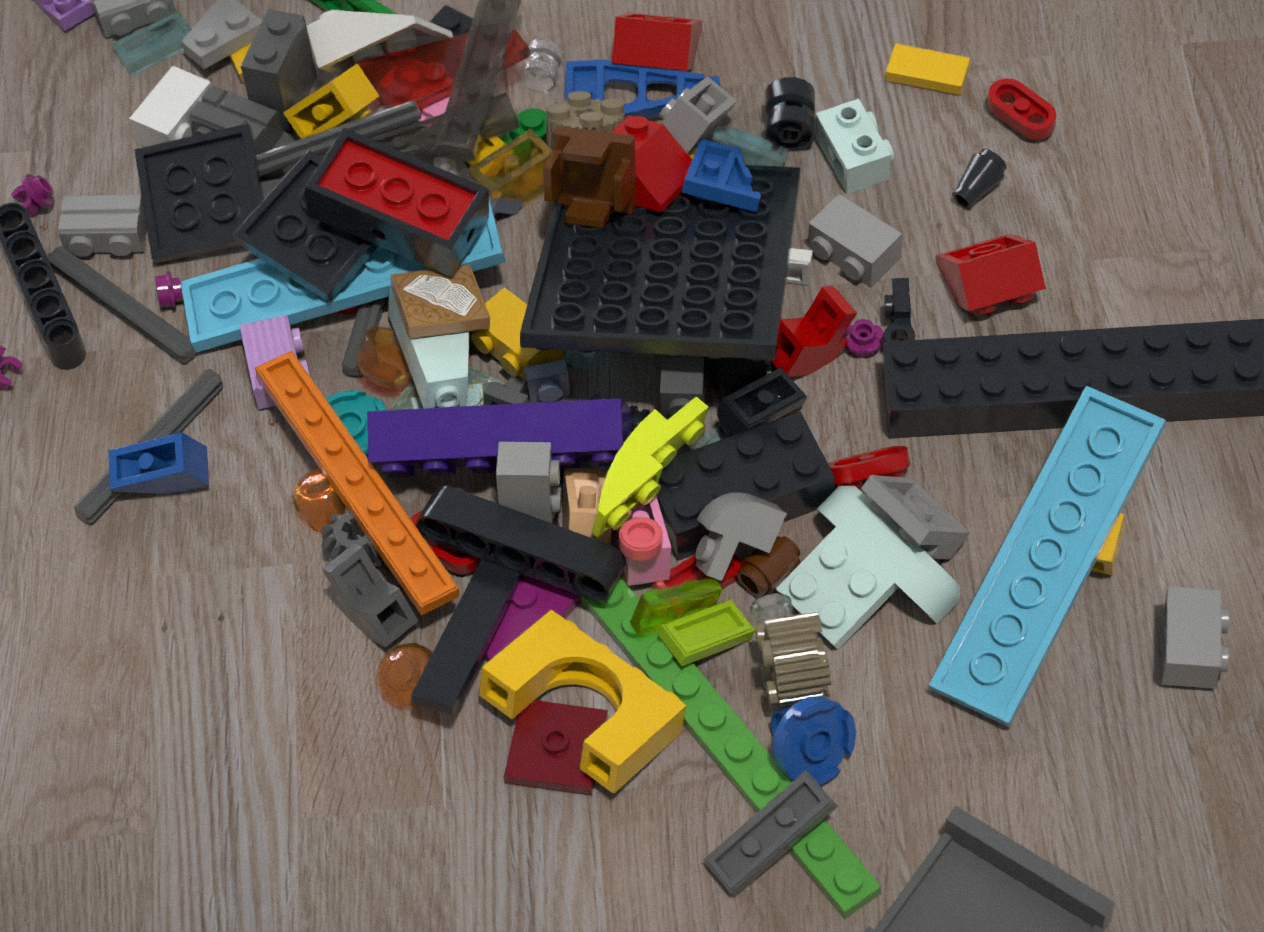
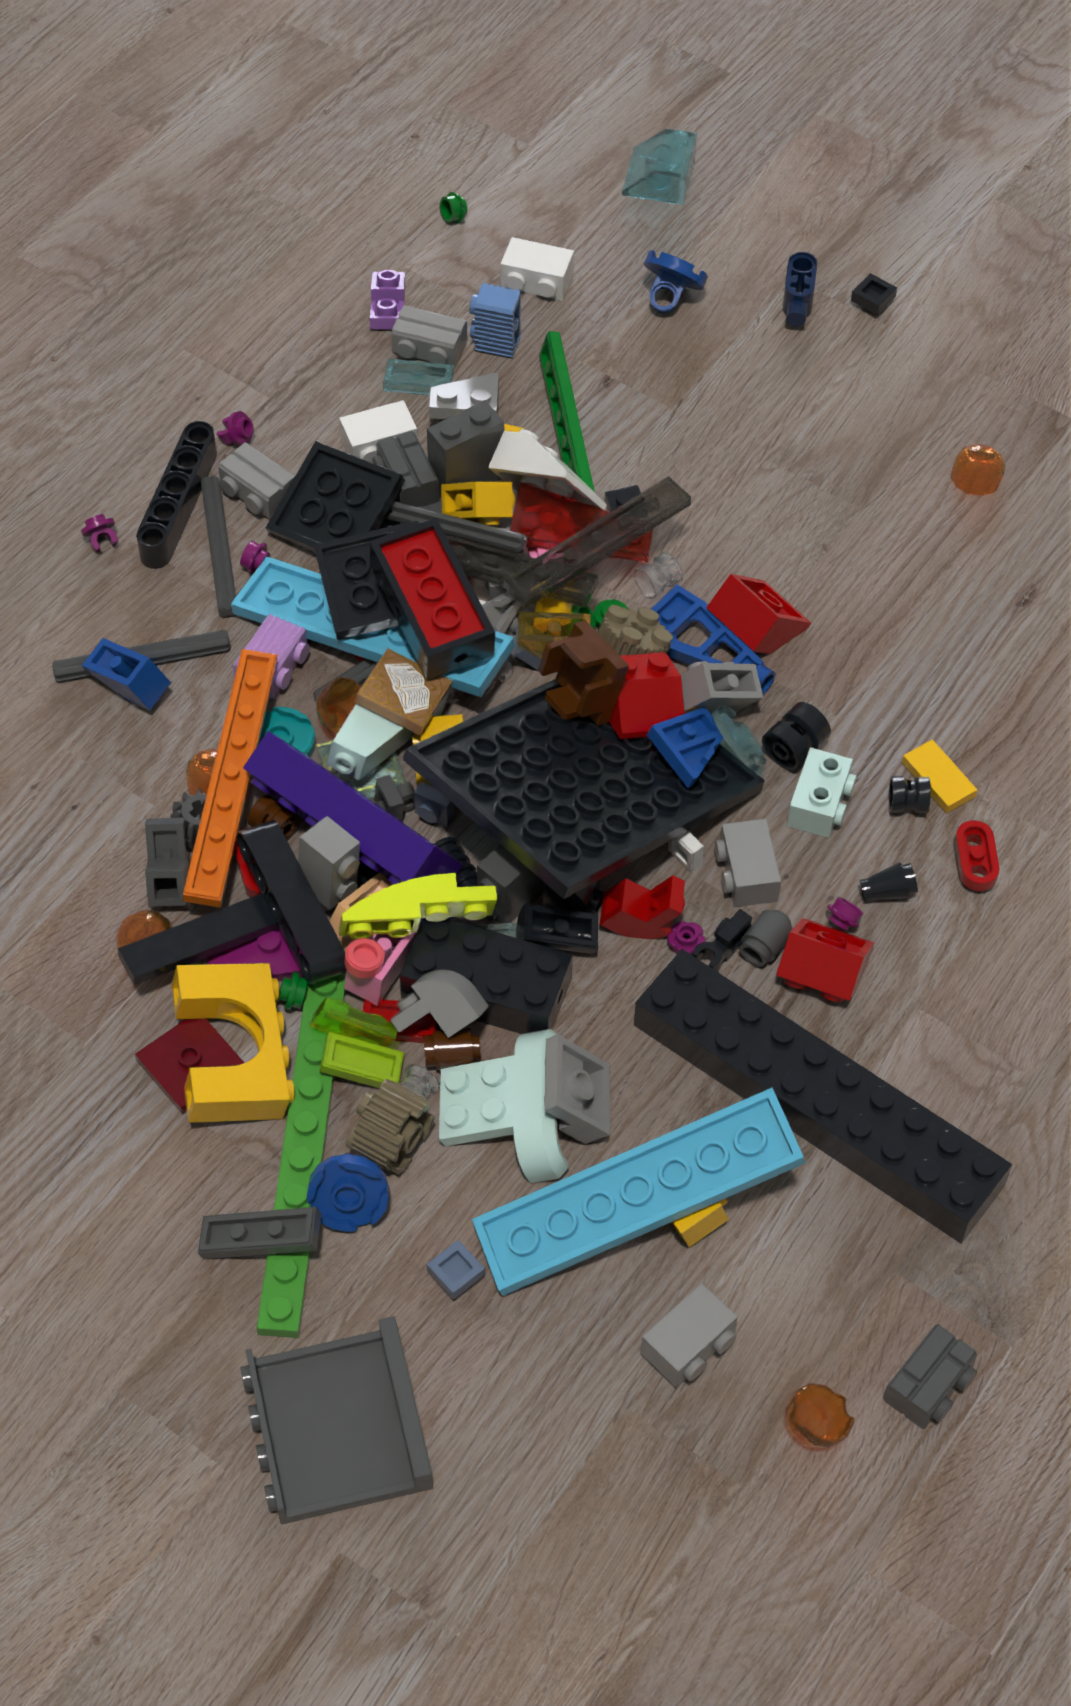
camera: 35 degrees right, 0 degrees up
red plate [828,446,911,487] -> none
none -> reddish brown wheel [247,794,300,841]
none -> green plate [278,971,307,1010]
none -> sand blue plate [427,1240,485,1300]
none -> dark grey brick [739,910,793,967]
none -> magenta plate [827,896,864,930]
none -> black wheel [889,776,931,813]

